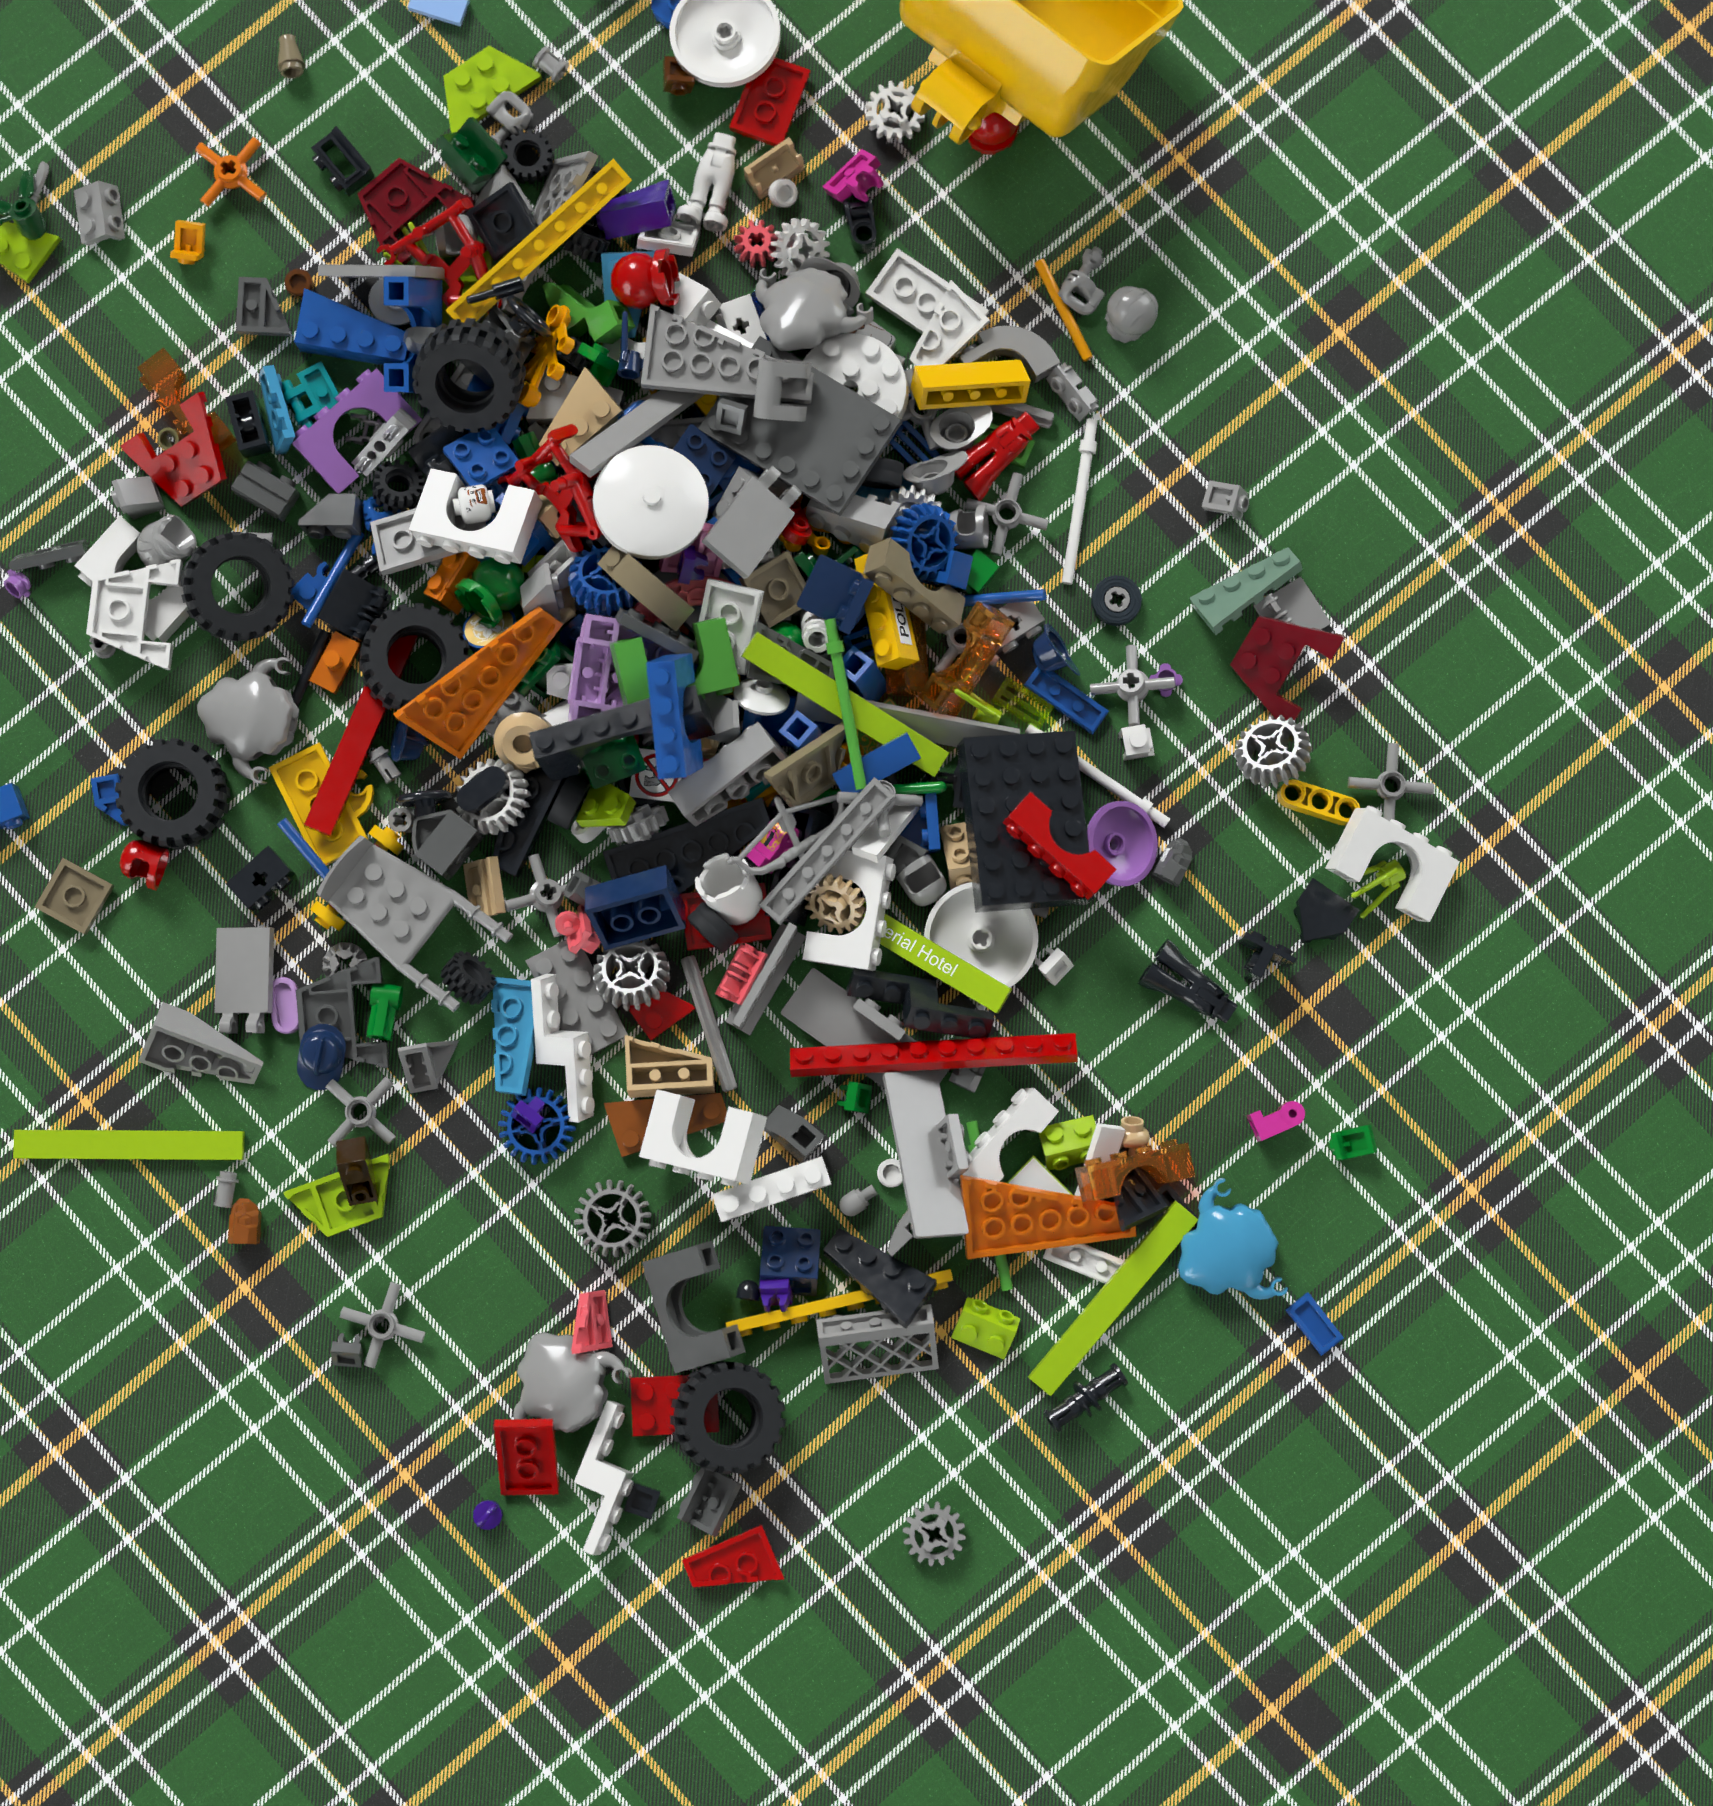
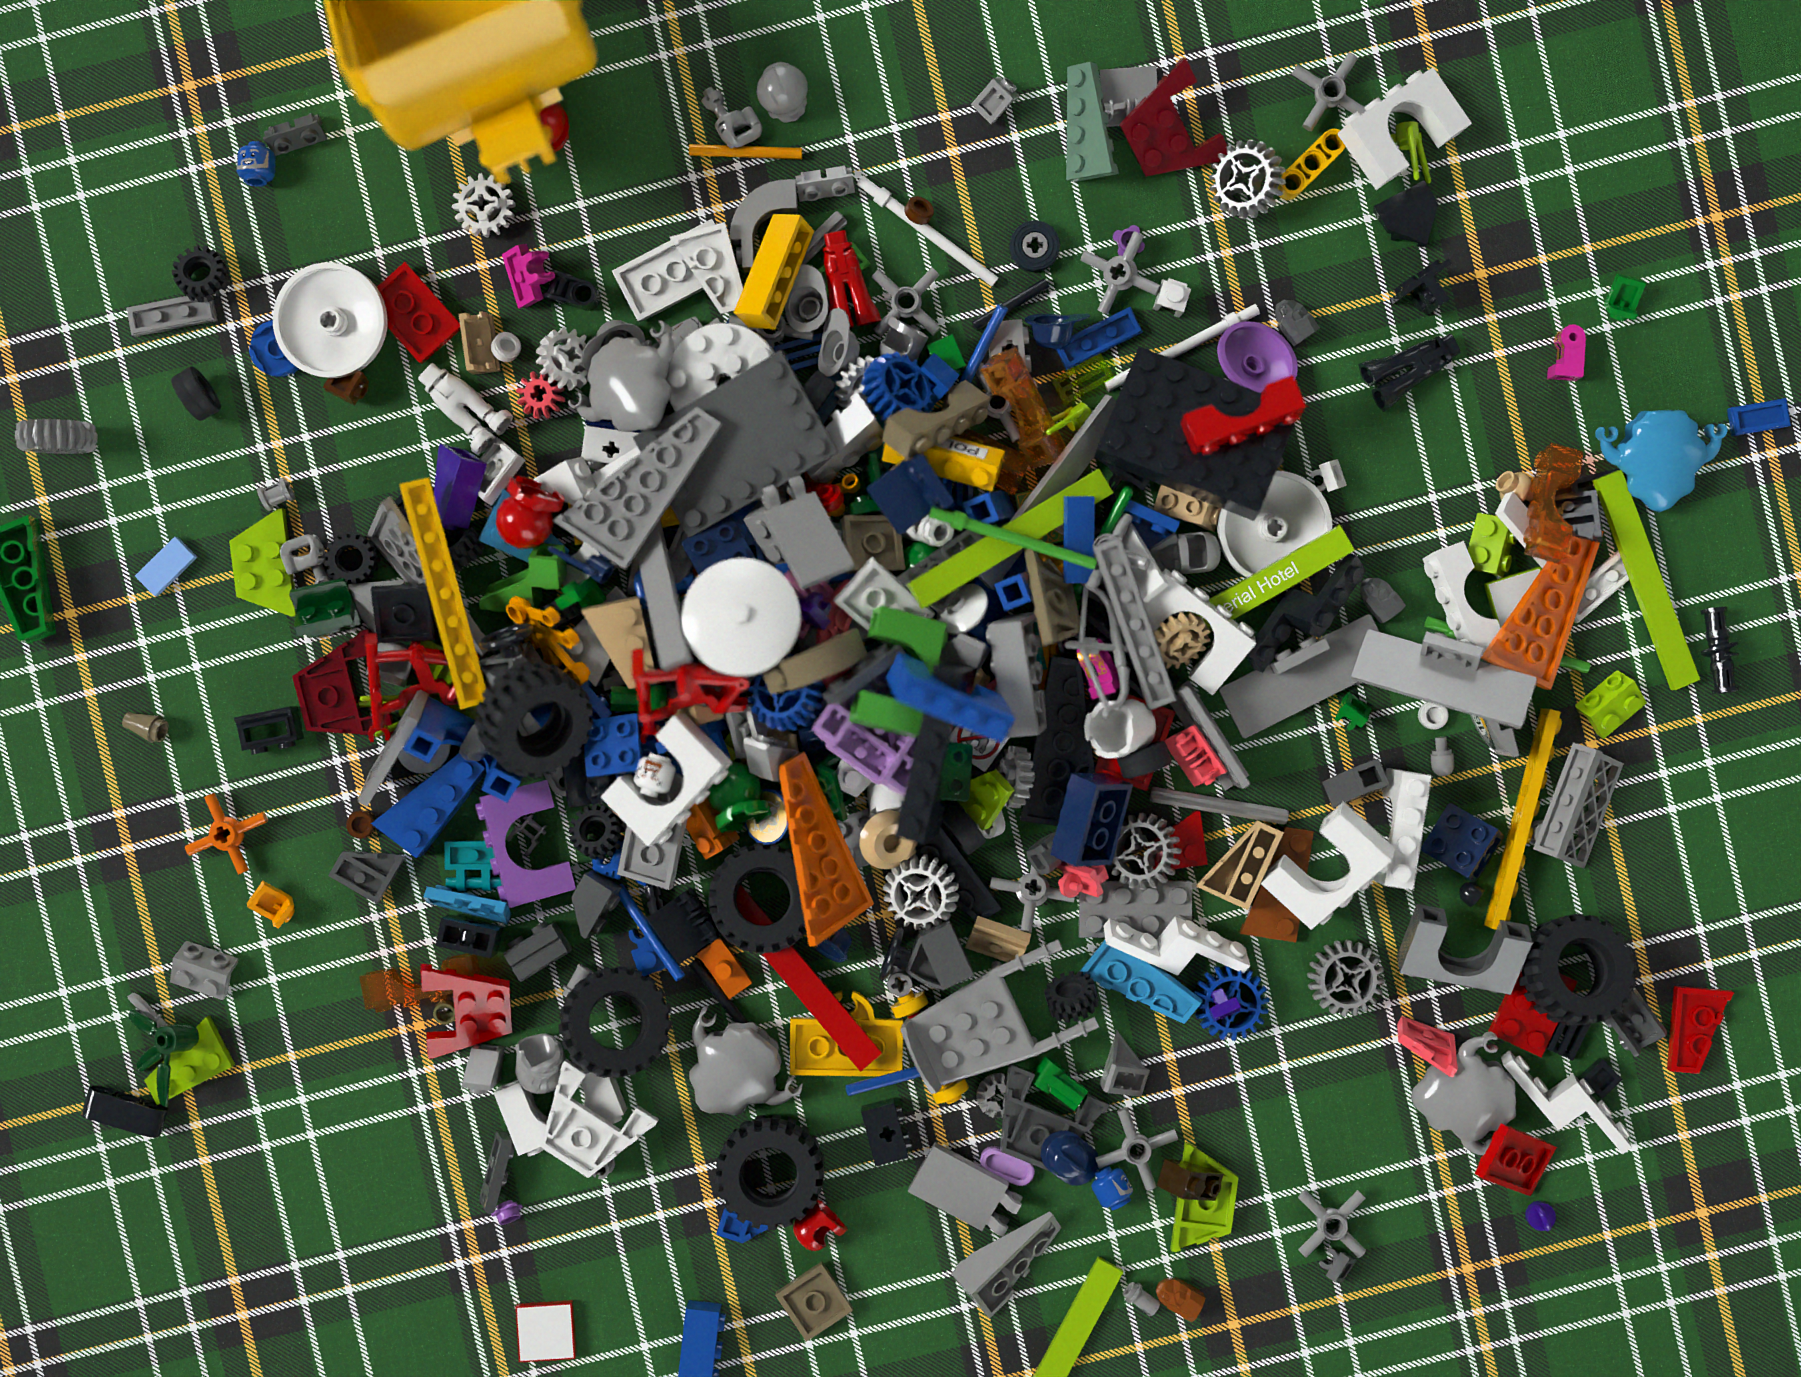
camera: 60 degrees left, 5 degrees up
light grey piece [351,407,417,477] -> none
light grey pin [368,746,401,784] -> none
black tile [457,766,509,813] -> none
black axle [466,276,524,305] -> none
dark grey tile [714,398,748,436] -> none
light grey connector [753,358,812,422] -> none
dark purple tile [759,1279,793,1312] -> none
red plate [790,1033,1078,1077] -> none
black wing [824,1228,937,1329] -> none
light grey gear [903,1501,966,1566] -> none
none -> reddish brown tile [904,196,934,225]
none -> black bar [972,278,1050,331]
none -> blue head [1091,1166,1133,1211]
none -> black tile [1546,1022,1591,1061]

